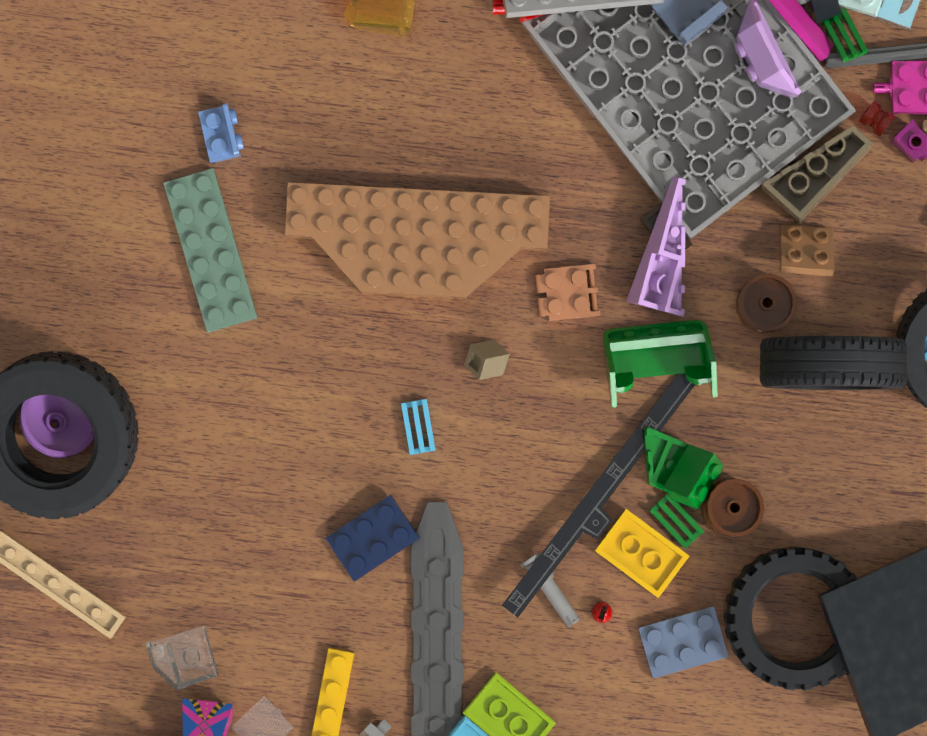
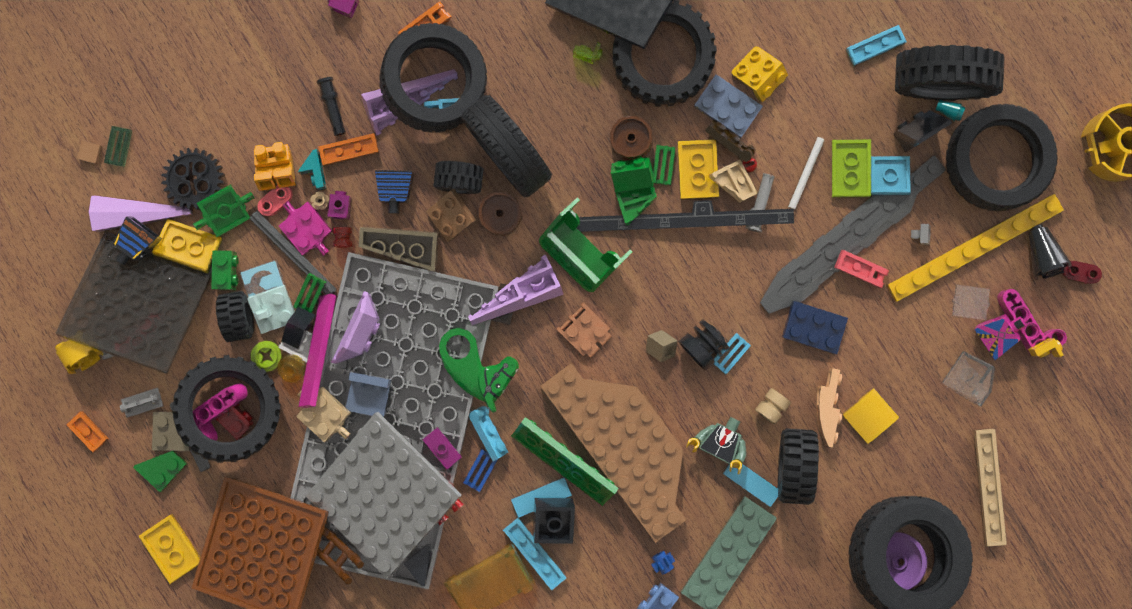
camera: 130 degrees left, 0 degrees up
none -> torso [375,170,414,214]
none -> magenta plate [422,427,462,469]
none -> black tyre [433,161,484,194]
none -> green animal [439,328,519,413]
none -> blue tile [463,449,498,492]
none -> medium azure plate [469,406,509,461]
none -> medium azure plate [503,518,567,590]
none -> green plate [511,417,619,506]
none -> medium azure tile [511,477,572,518]
none -> black brick [533,498,575,544]
none -> clear neon green bracket [573,42,603,65]
none -> blue gear [651,550,675,575]
none -> black wheel [678,319,730,371]
none -> torso [686,417,747,474]
none -> dark brown plate [705,120,756,162]
none -> tan wing [708,160,757,203]
none -> medium azure tile [723,464,778,507]
none -> yellow bracket [732,46,788,103]
none -> tan wheel [755,388,791,424]
none -> black tyre [778,428,819,505]
none -> white bar [788,137,824,210]
none -> light nougat slope [816,368,842,447]
none -> coral plate [834,250,889,289]
none -> yellow slope [843,388,899,444]

